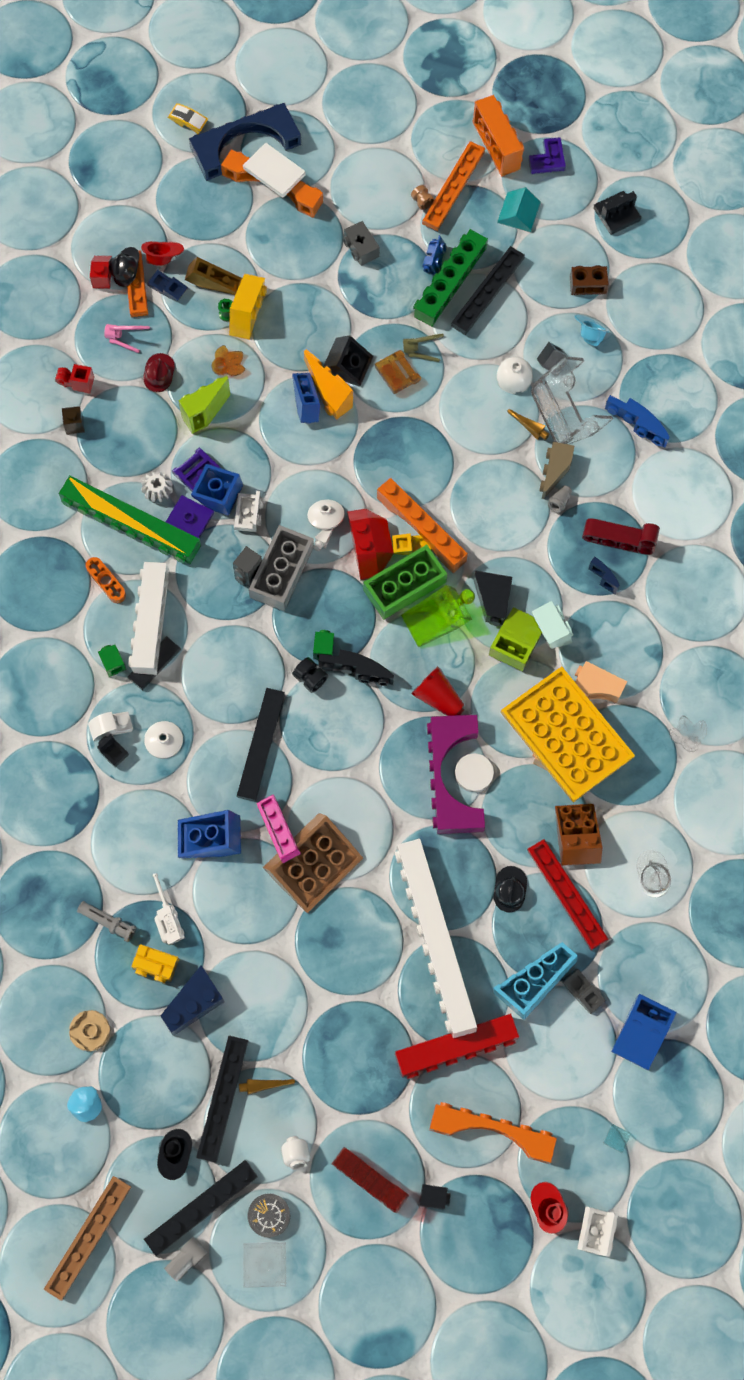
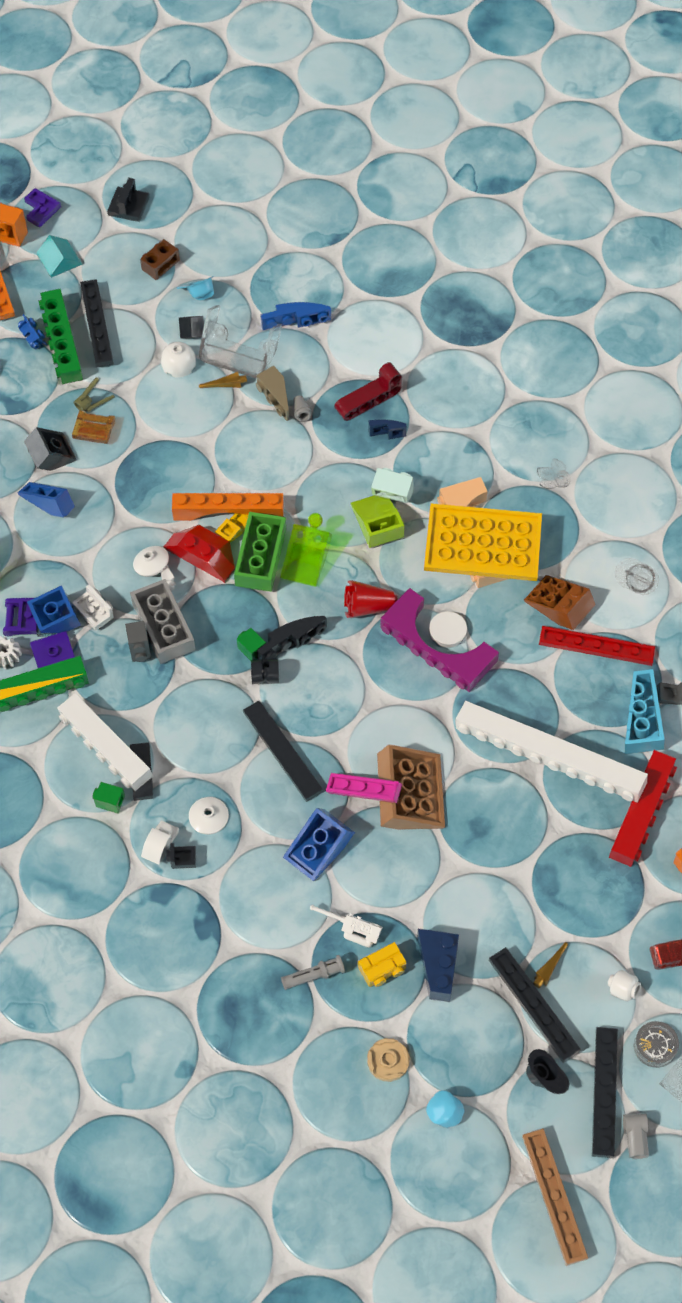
camera: 45 degrees left, 10 degrees down
orange beam [86,557,126,604] -> none
light orange wedge [304,349,353,420] -> none
black slope [474,571,512,626] -> none
black piece [494,866,527,912] -> none

